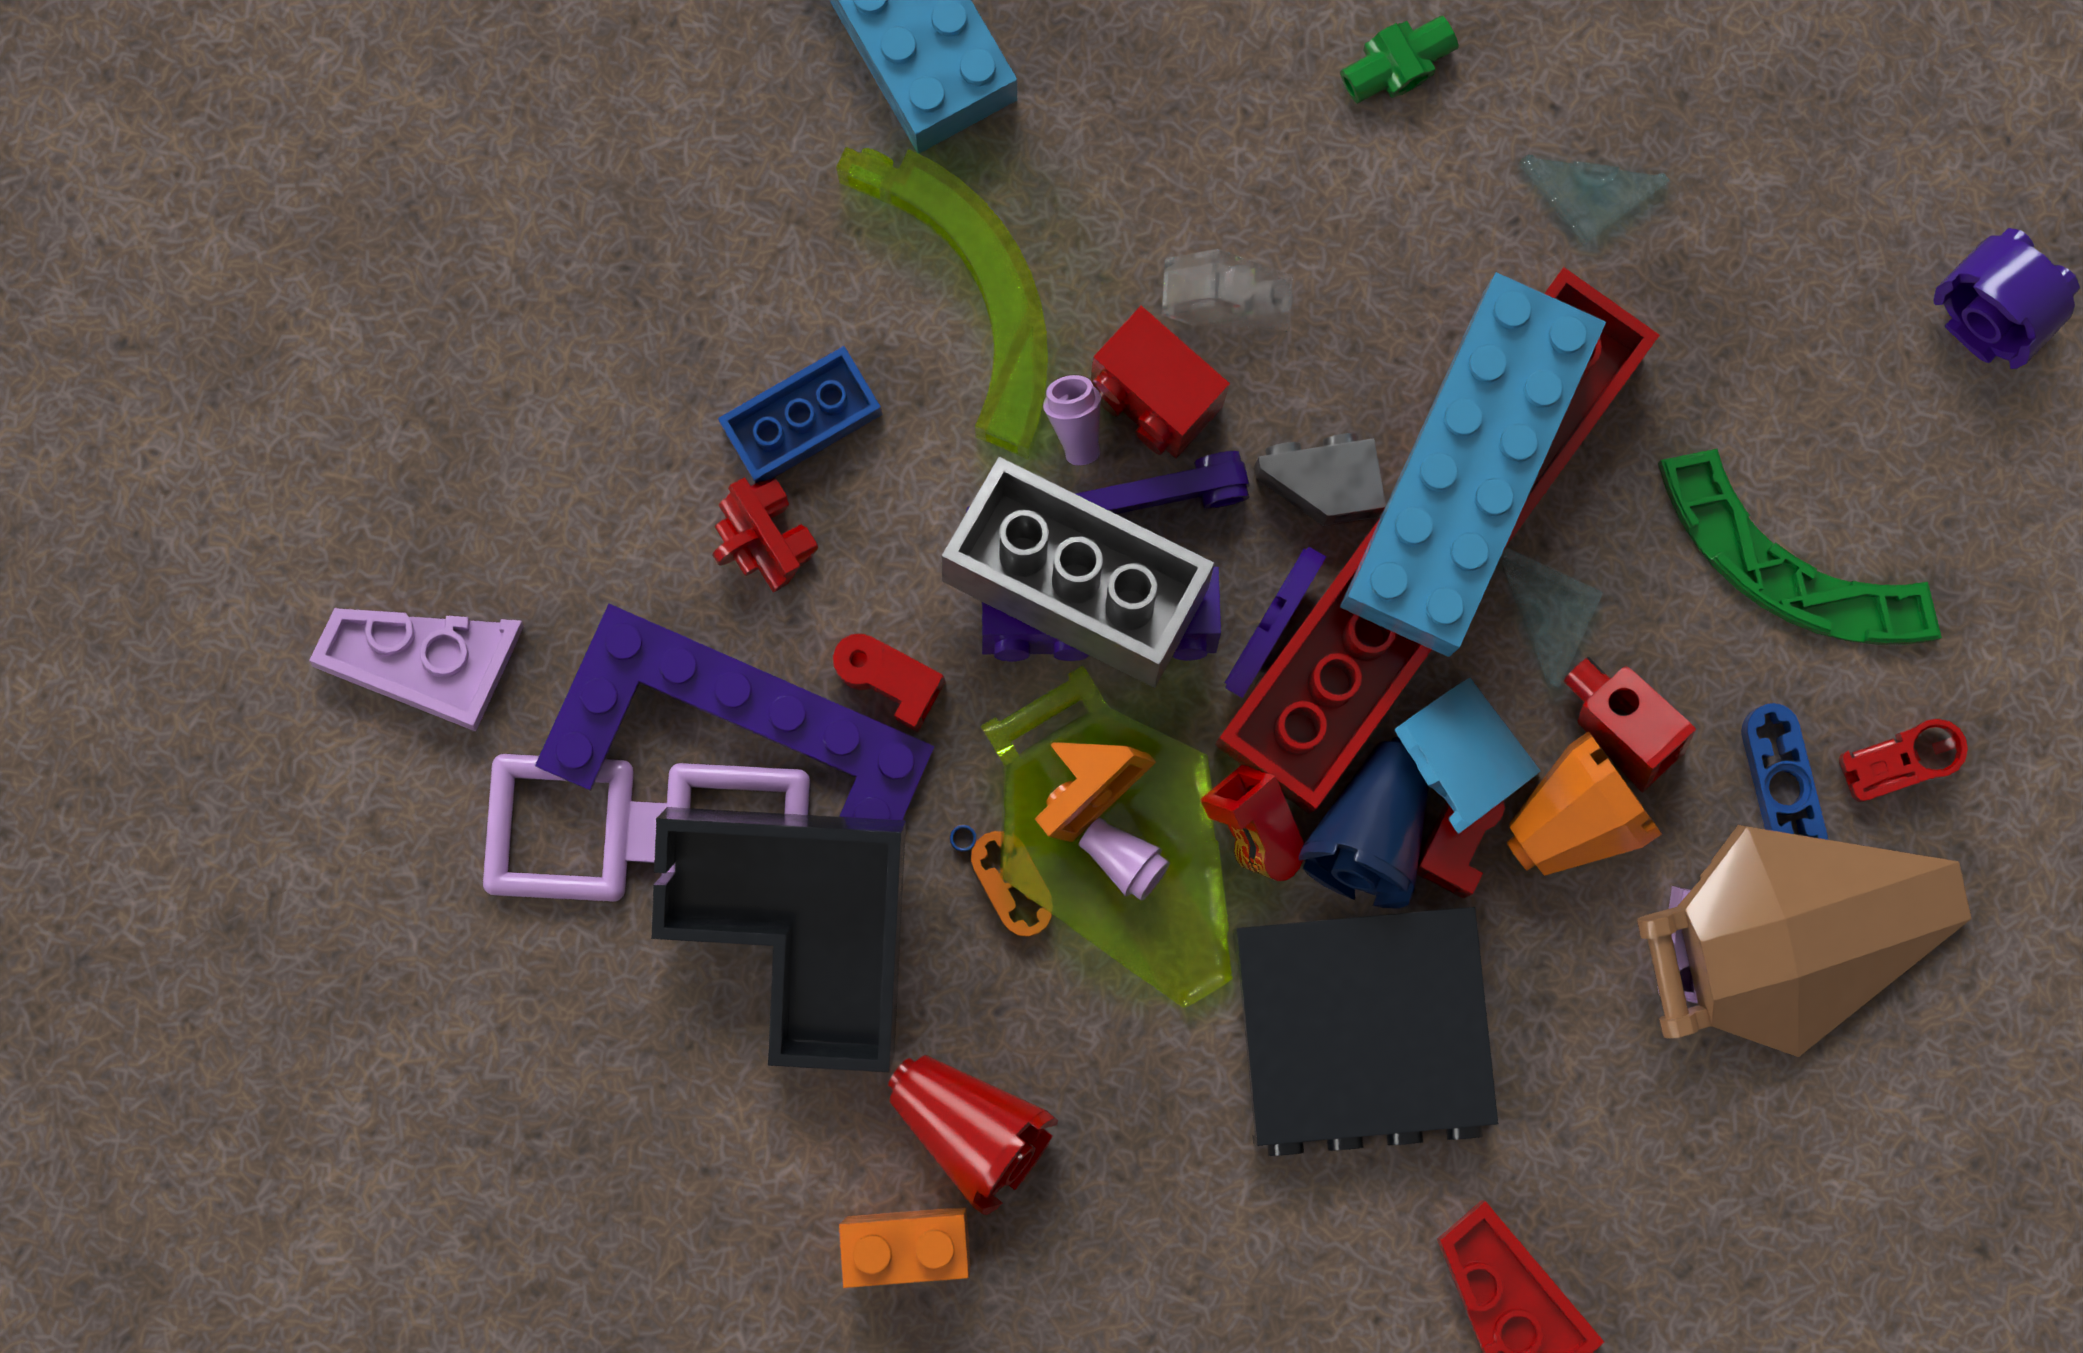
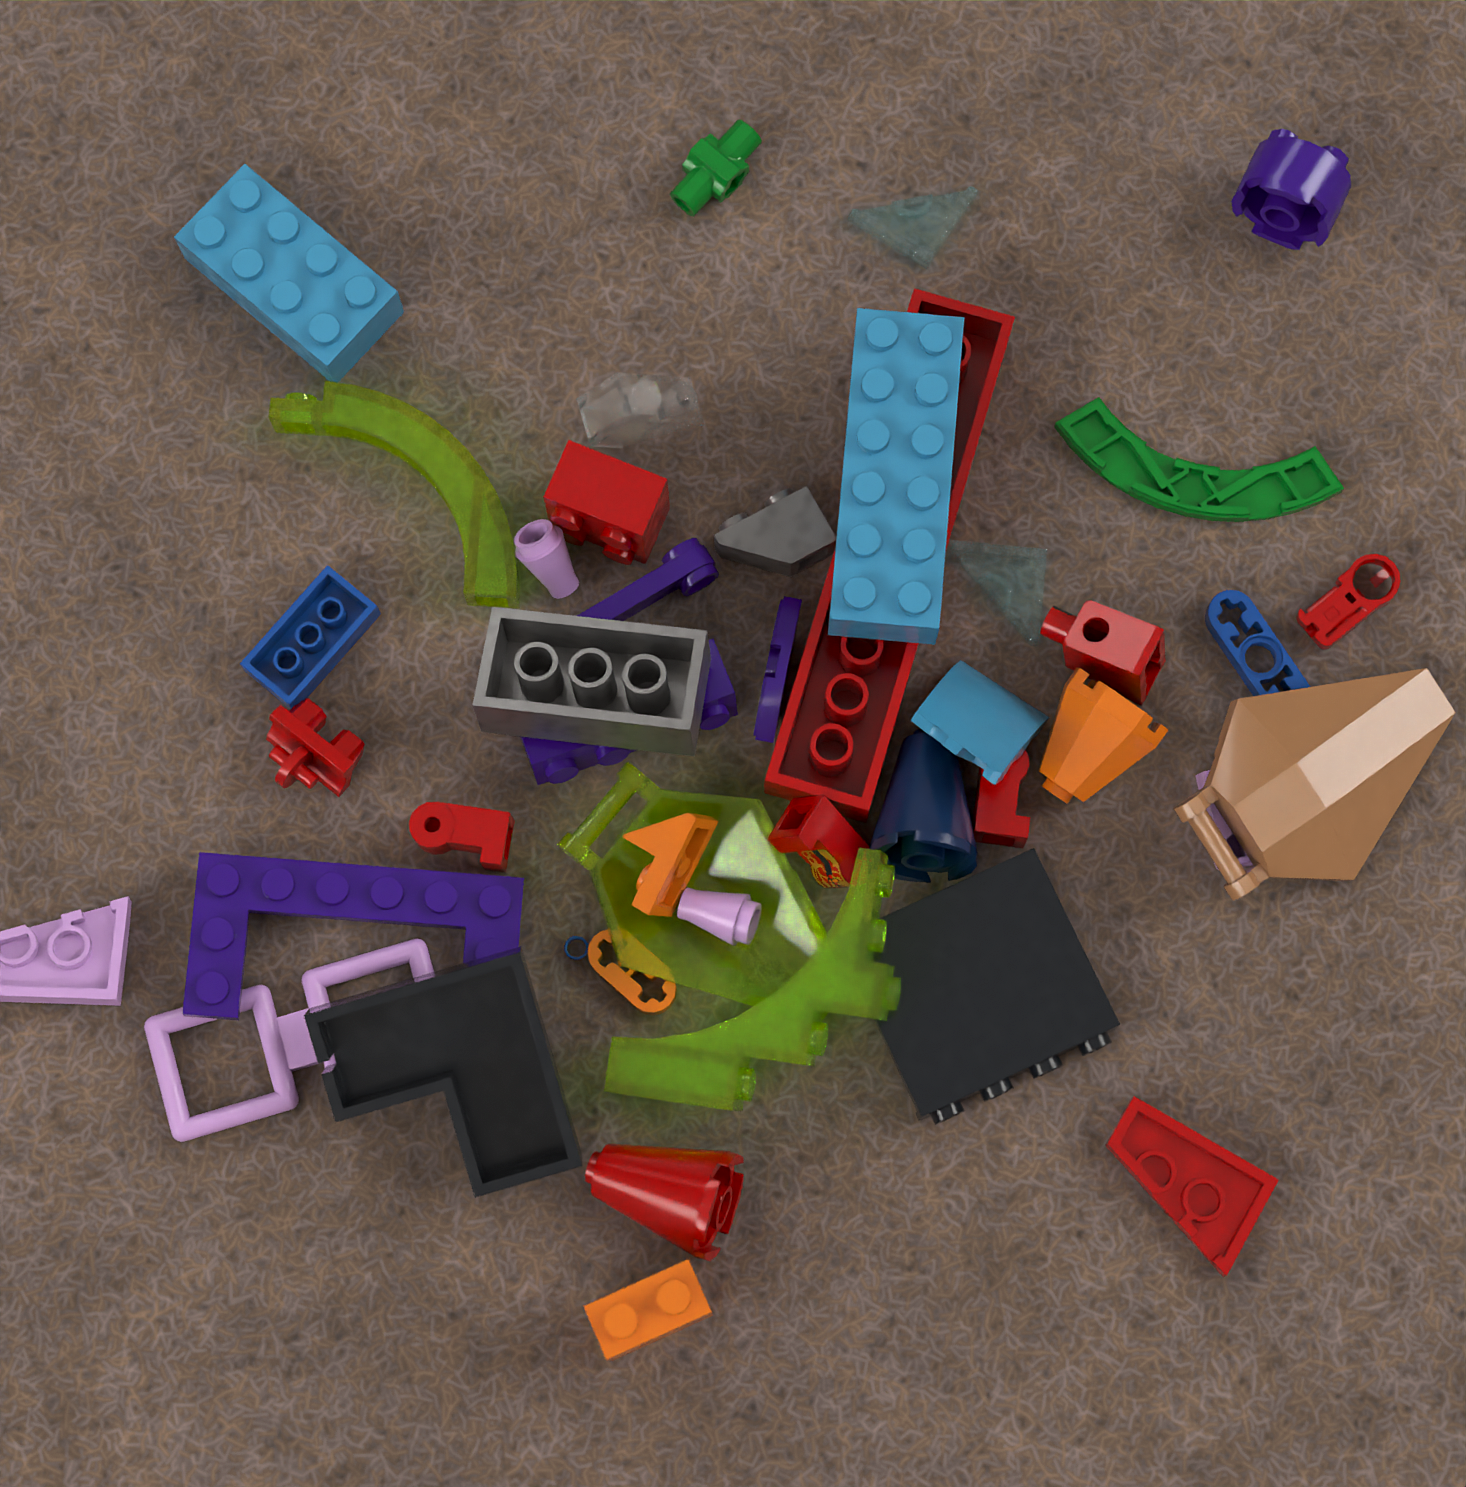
camera: 15 degrees left, 5 degrees down
none -> clear neon green arch [604,848,901,1111]

